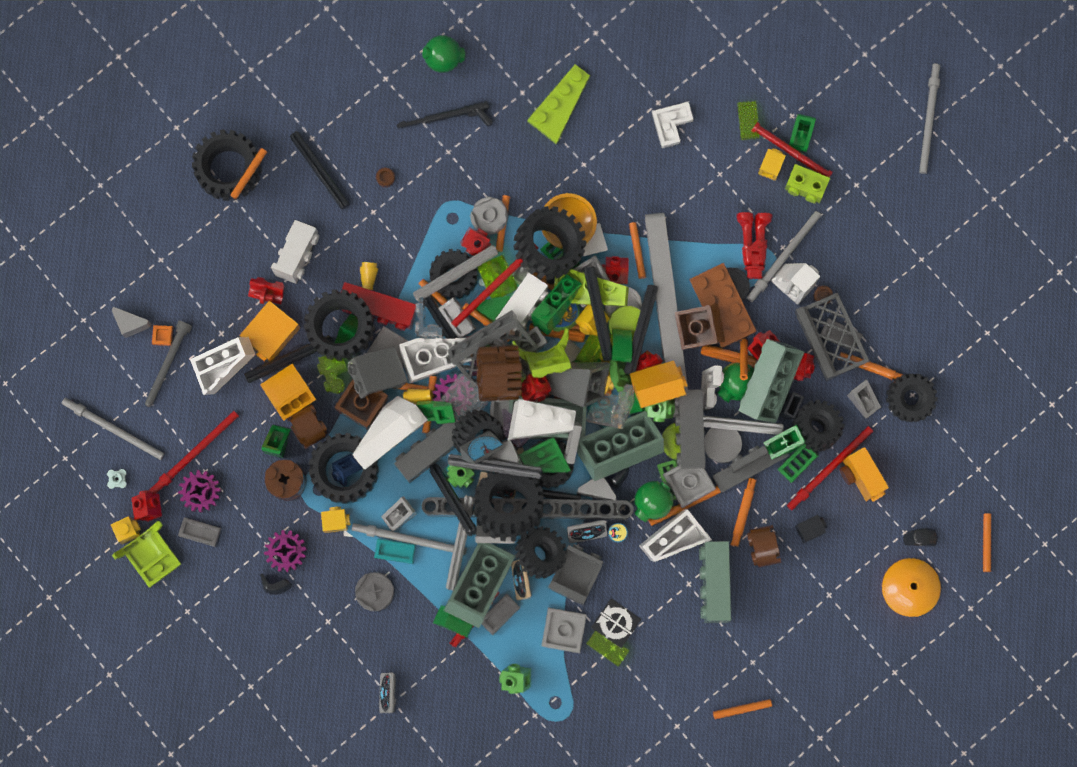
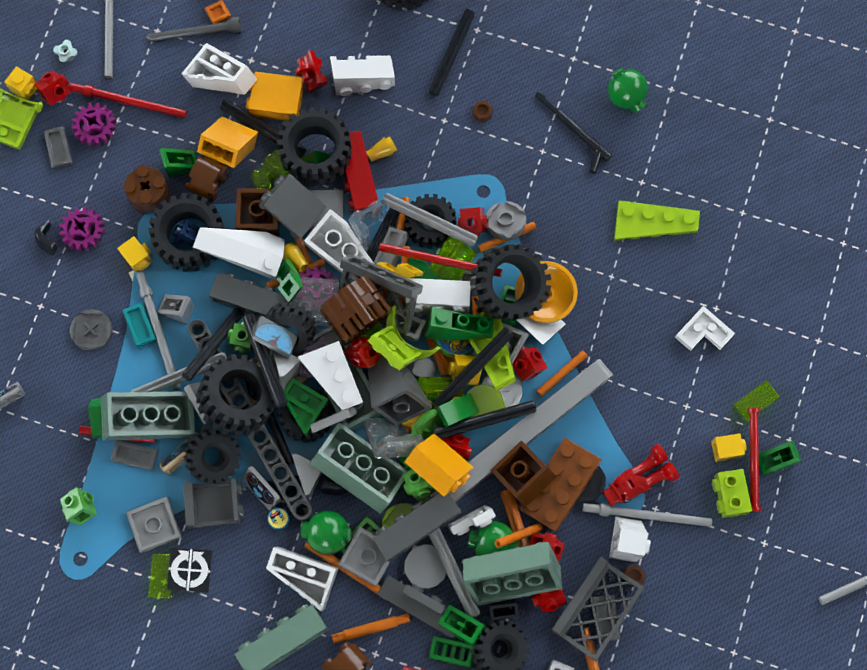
camera: 55 degrees right, 5 degrees down
none -> yellow slope [376,262,424,278]

